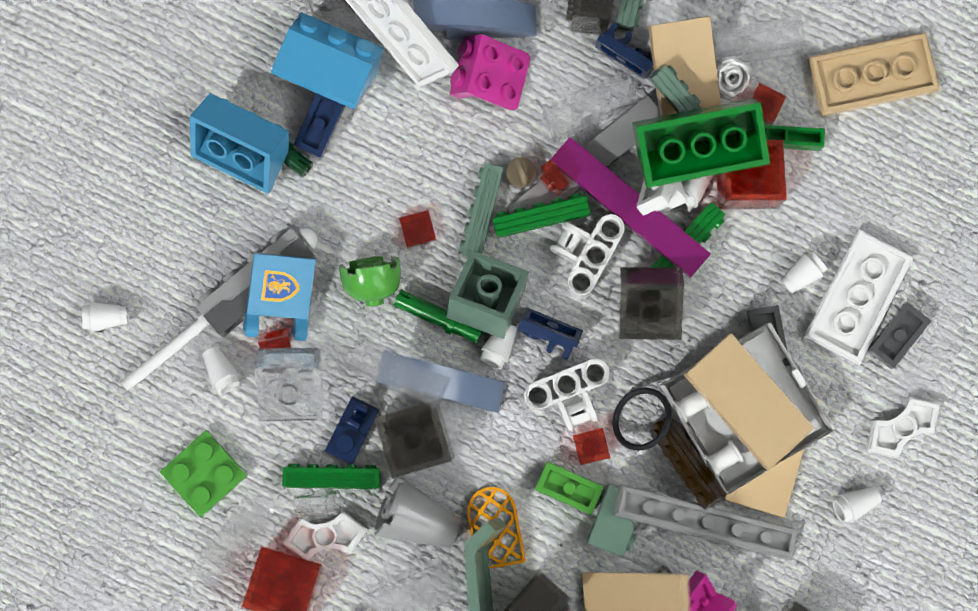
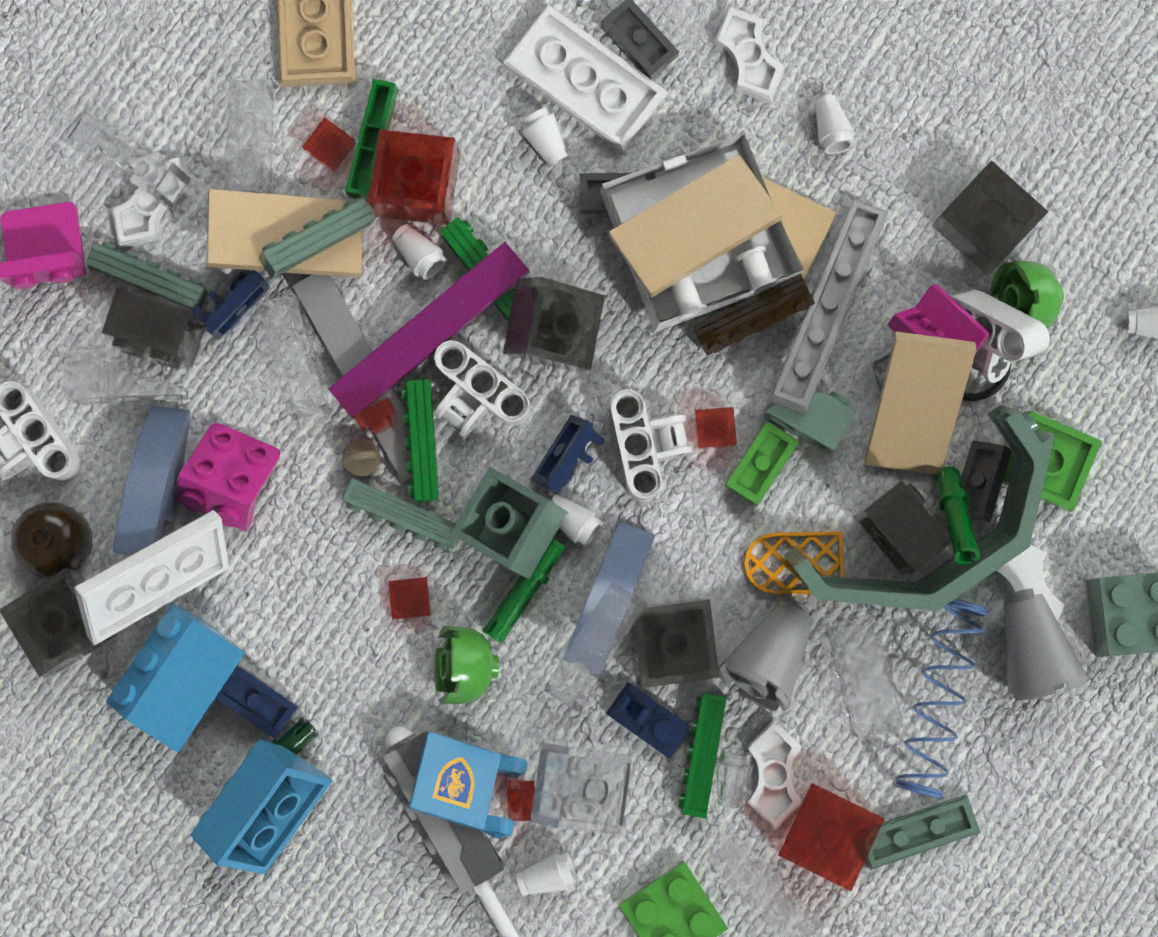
camera: 85 degrees left, 0 degrees up
black tyre [612,387,672,451] -> none
green slope [632,98,770,188] -> none
white slope [636,180,687,216] -> none
white plate [716,58,750,97] -> none

